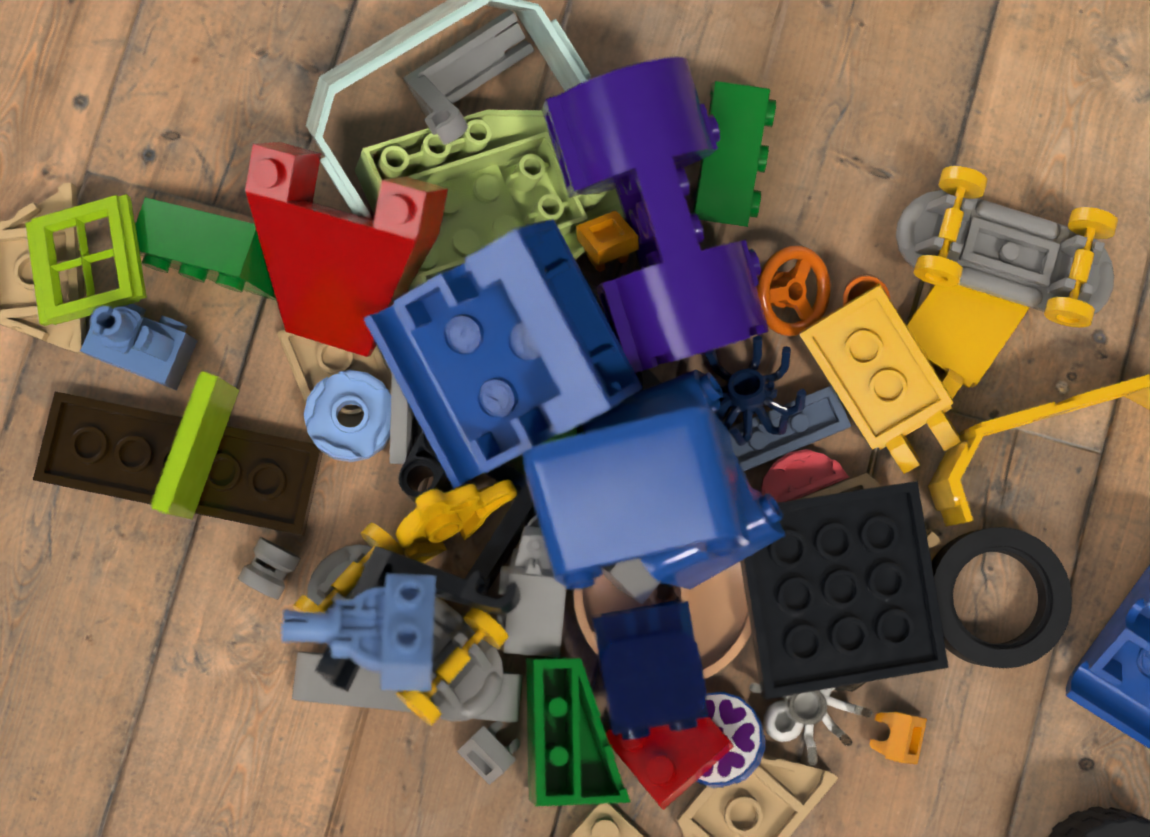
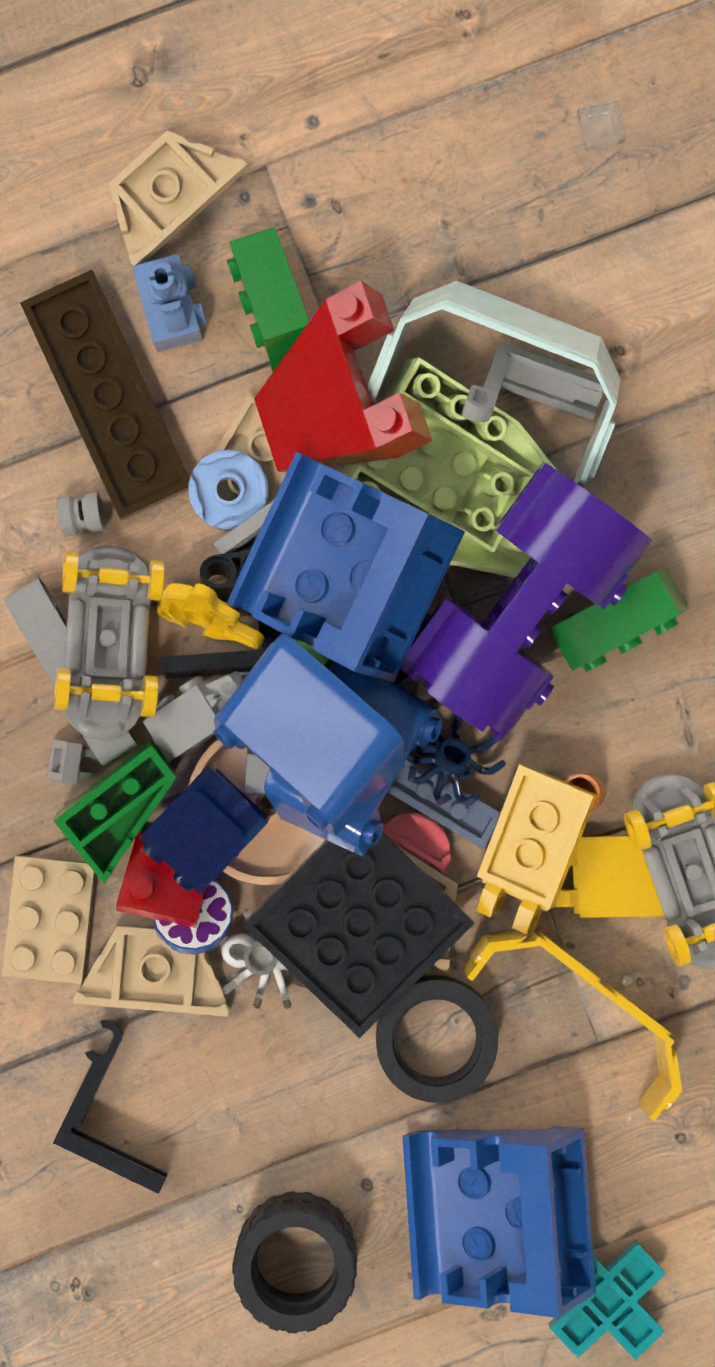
camera: 50 degrees right, 5 degrees up
lime piece [25,194,147,326] -> none
lime tile [151,371,239,520] -> none
medium blue brick [282,574,436,691] -> none
black hinge [315,546,521,692] -> none
light orange tile [576,210,639,272] -> none
orange piece [756,245,831,336] -> none
light orange tile [869,712,927,765] -> none

